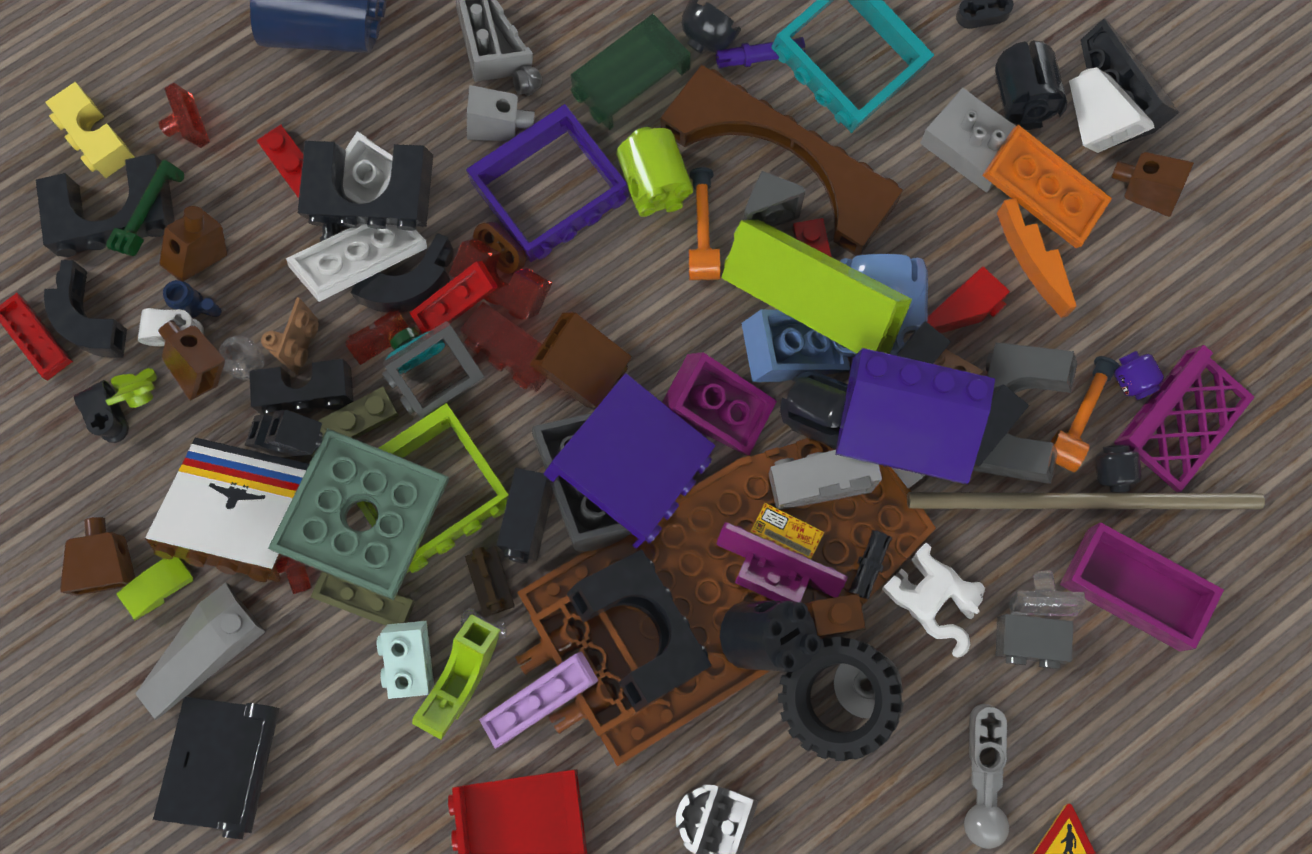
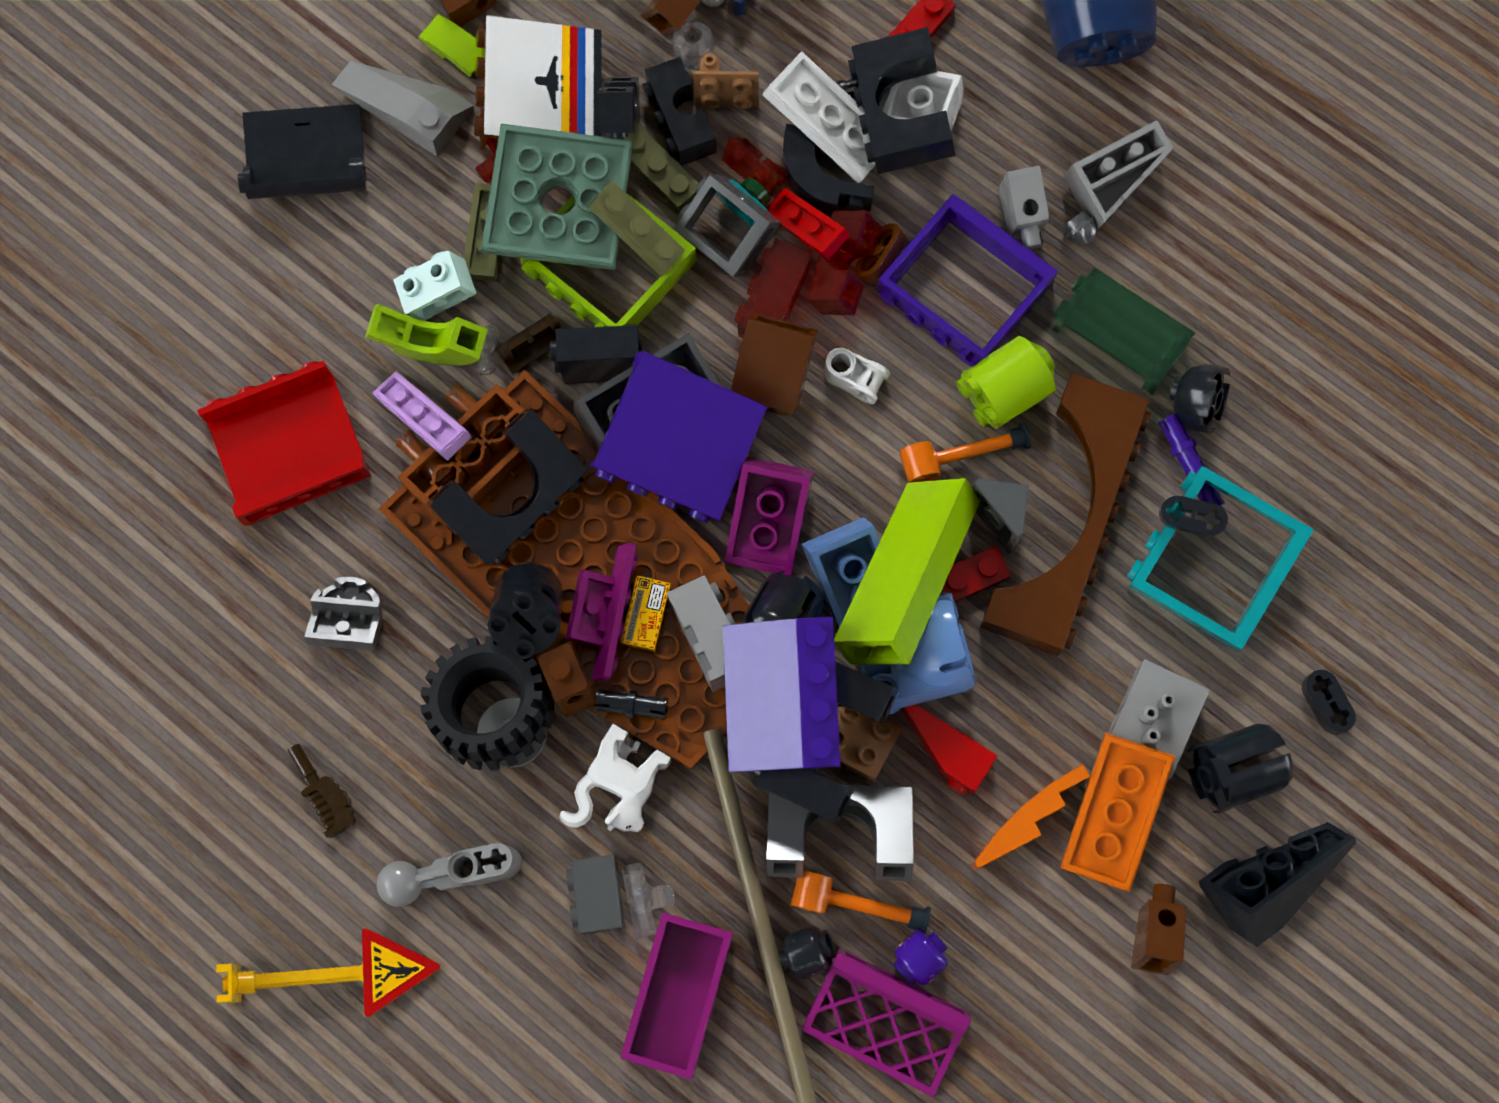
camera: 75 degrees right, 0 degrees up
white slope [1069,67,1155,153] -> none
none -> olive plate [588,180,685,276]
none -> white piece [824,348,890,404]
none -> black beam [1159,496,1228,537]

